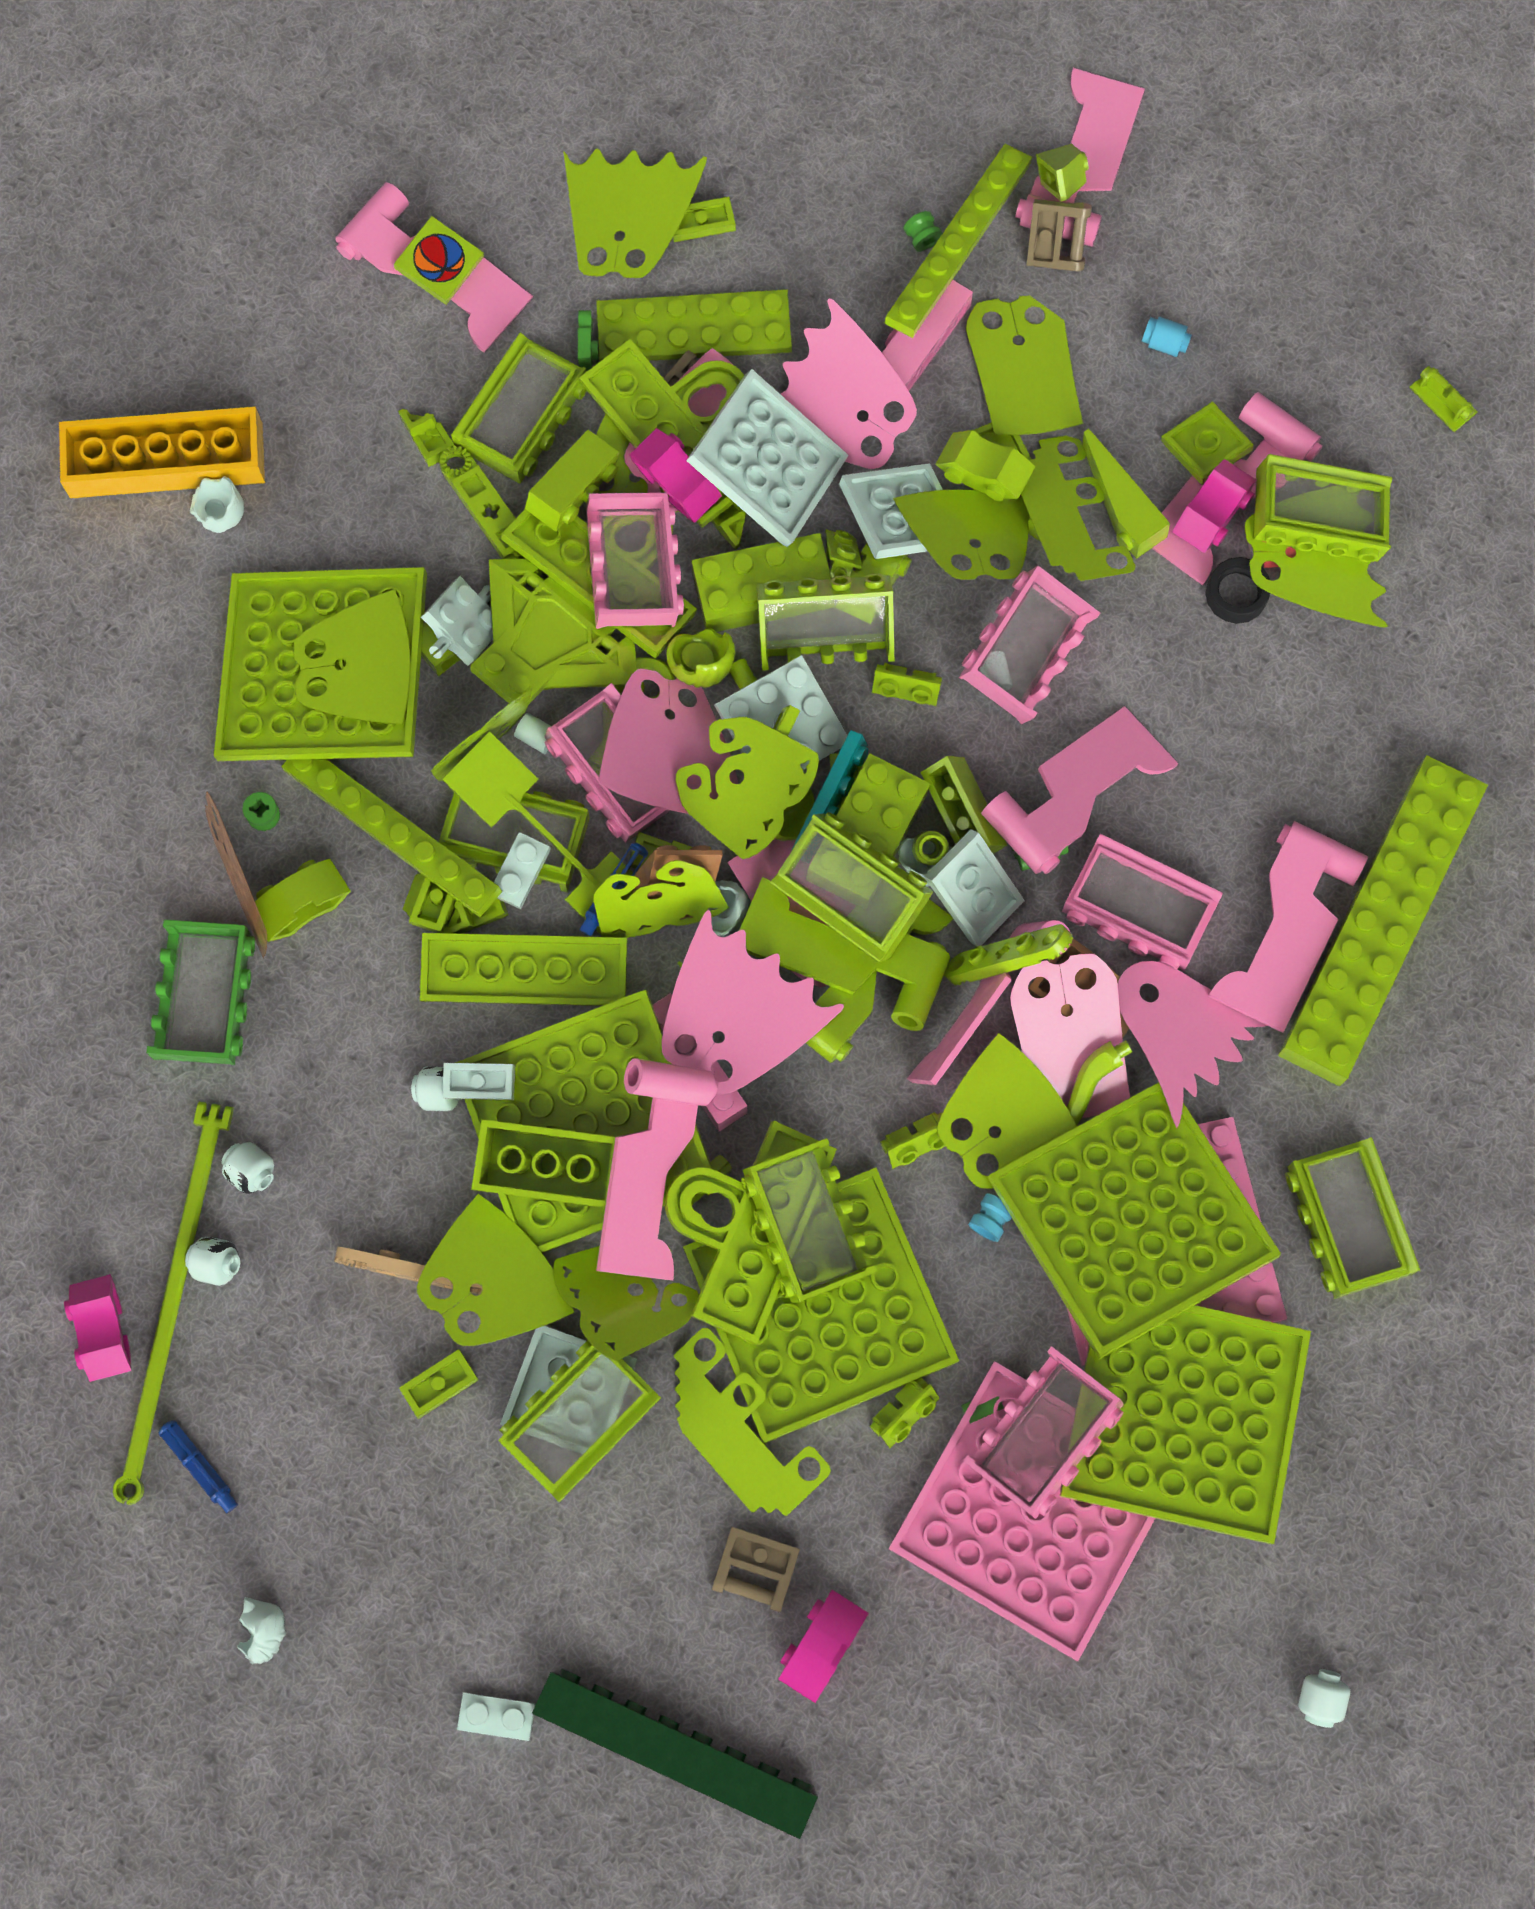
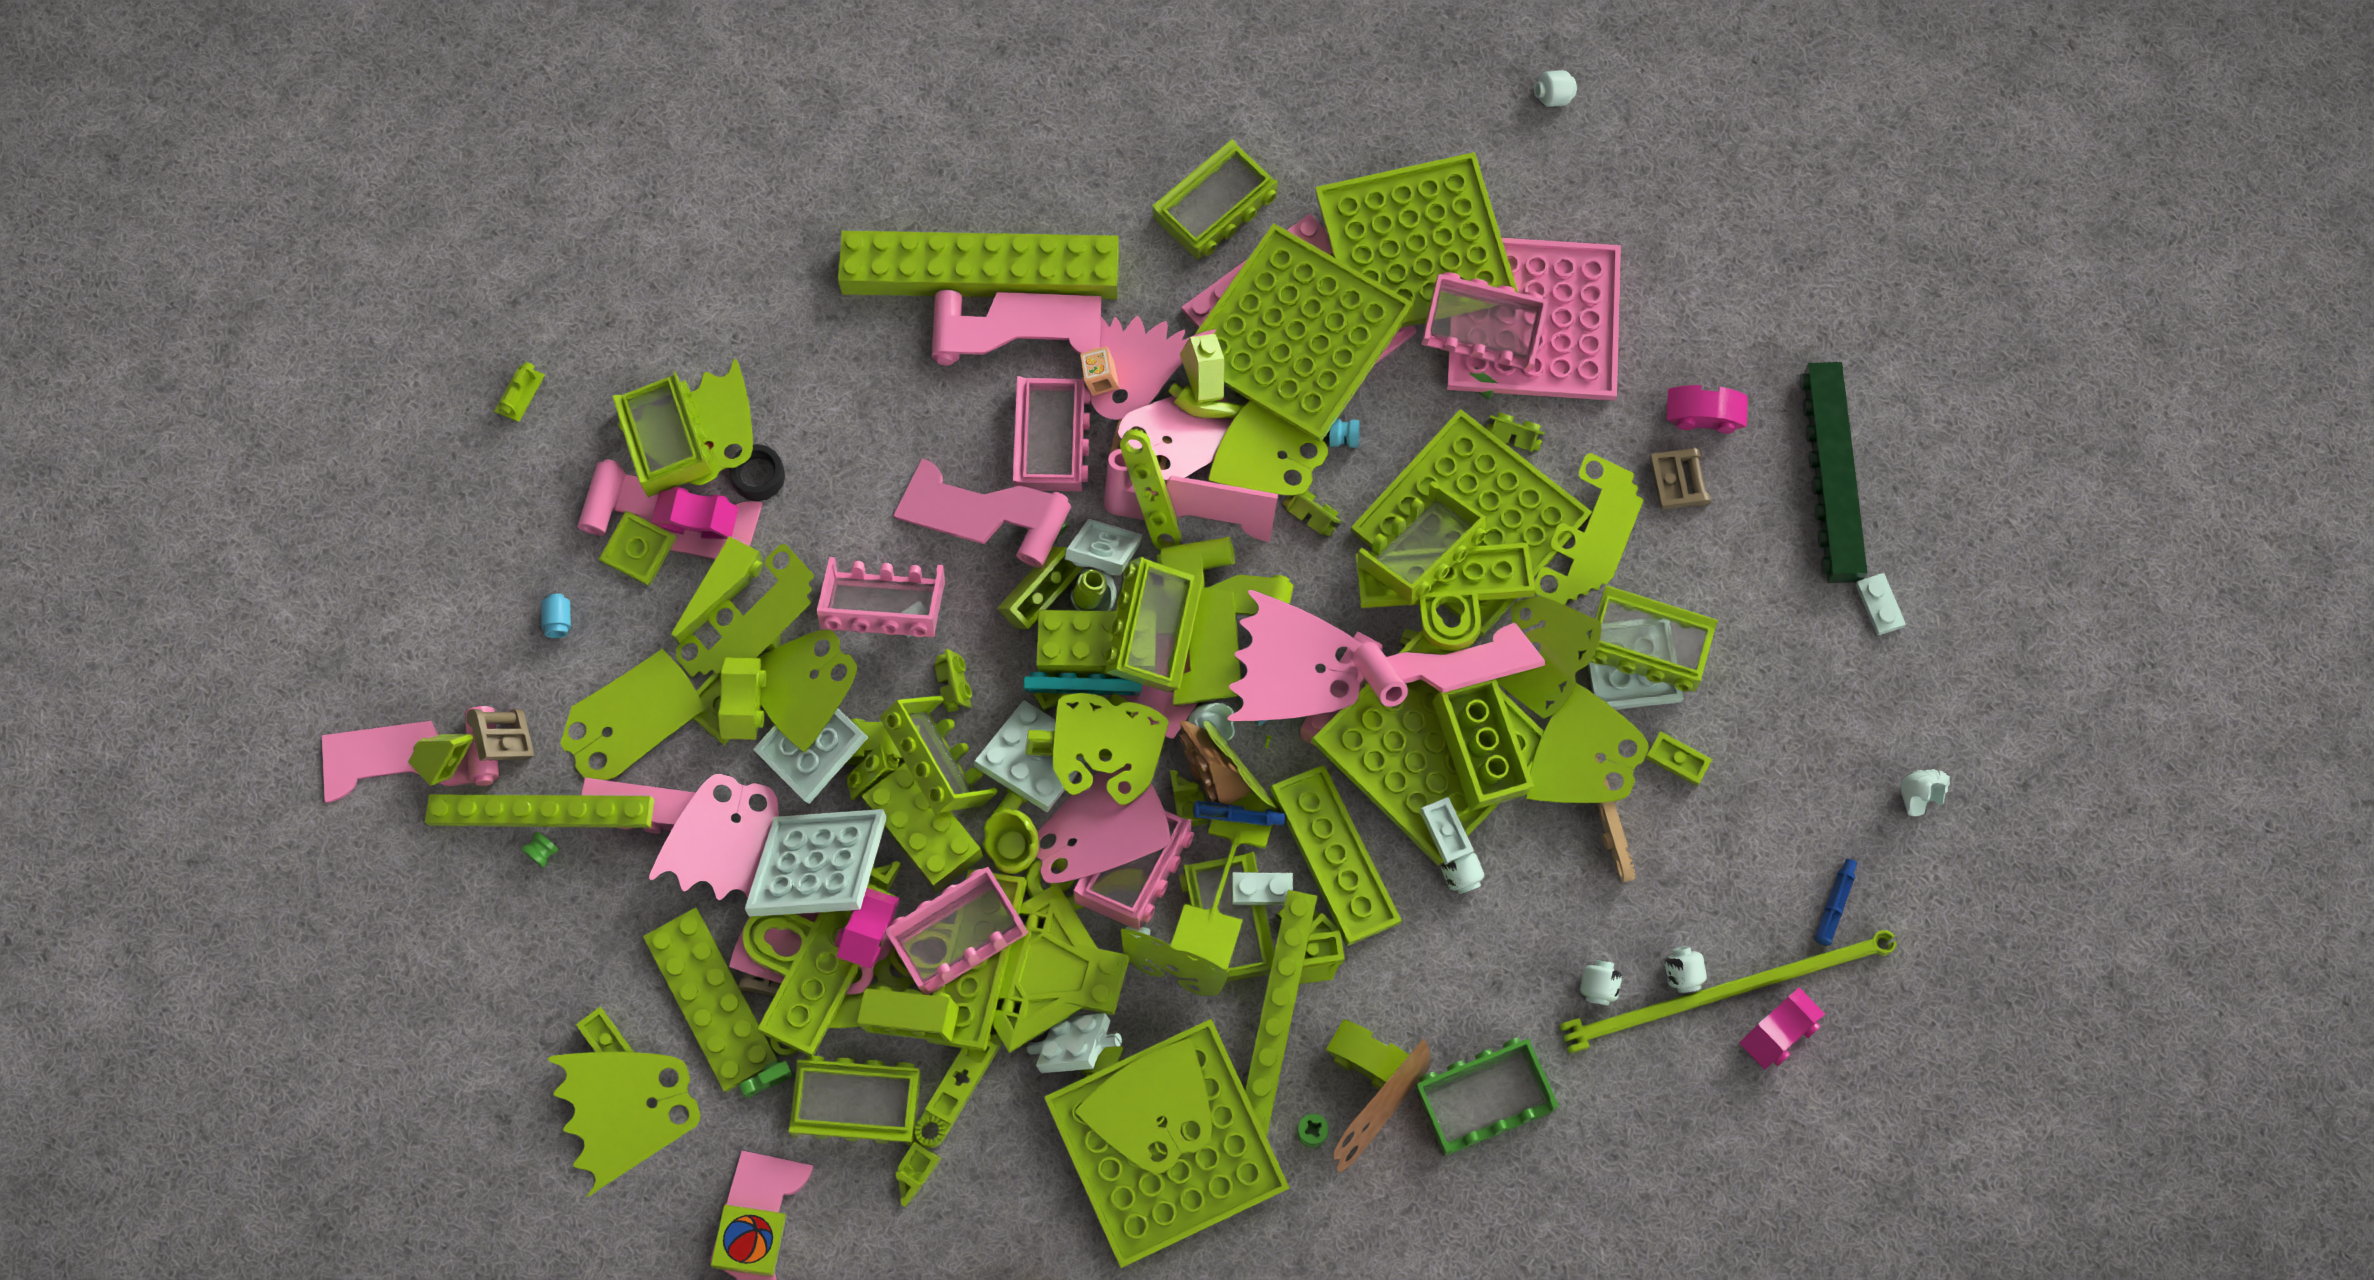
camera: 115 degrees left, 5 degrees down
none -> light nougat brick [1080,347,1119,396]
none -> lime slope [1180,334,1224,403]

